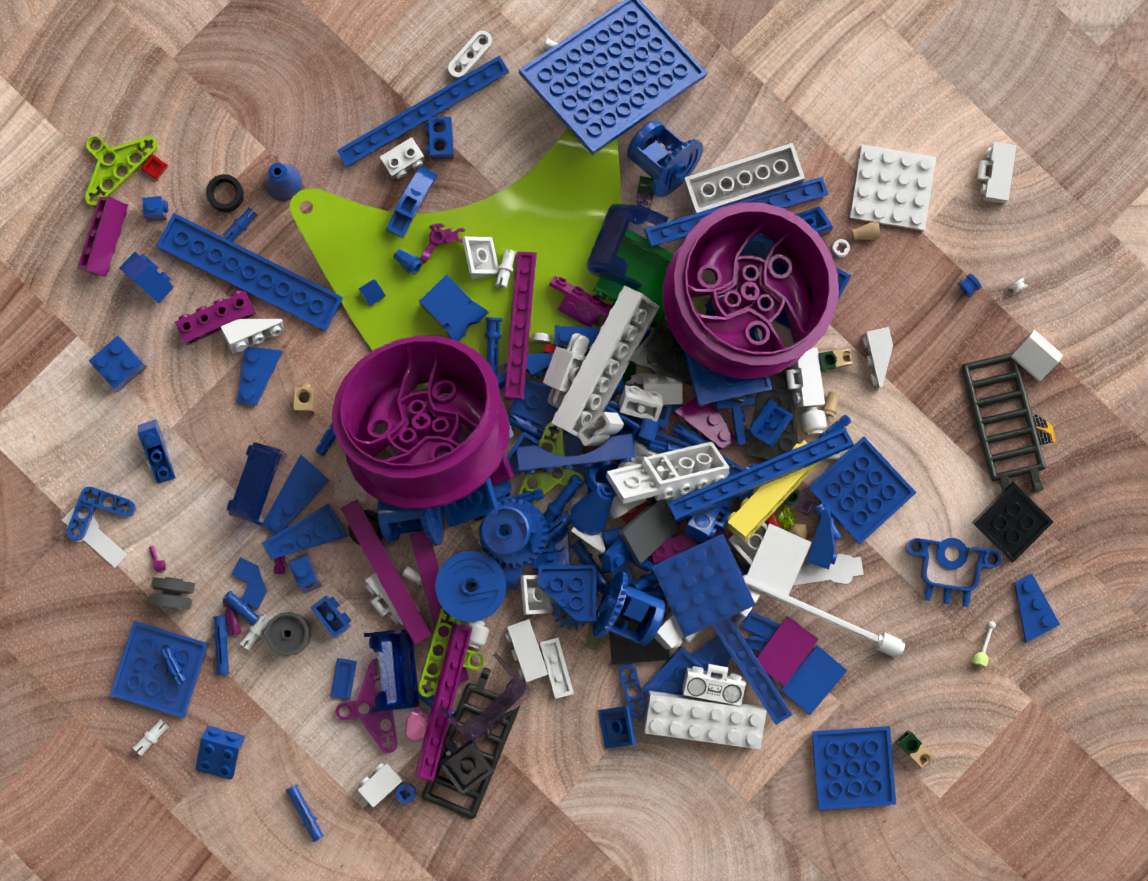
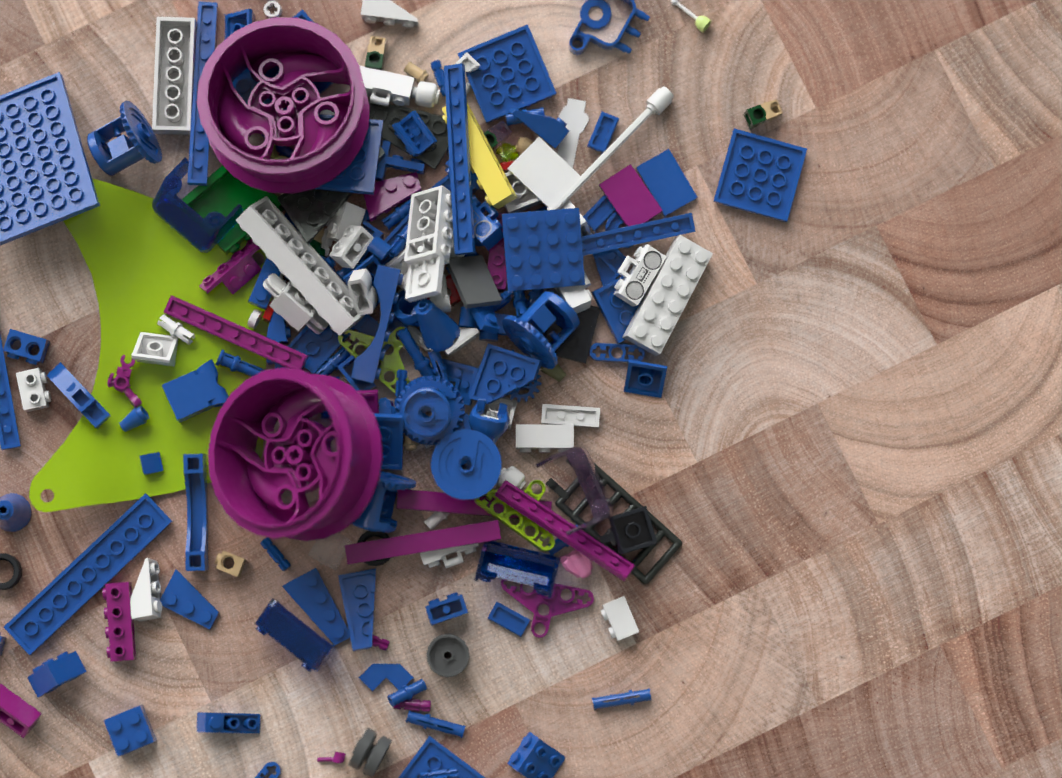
camera: 65 degrees left, 0 degrees up
blue pin [223,207,258,242] -> none
white pin [239,612,272,651] -> none
blue torso [289,553,322,594] -> none
blue wheel [396,783,416,804] -> none
blue pin [571,539,609,594] -> none
leg [635,176,654,214] -> none
none -> blue arch [183,454,209,571]
none -> white tile [455,52,481,72]
none -> blue piece [468,399,510,444]
none -> blue plate [587,111,619,153]

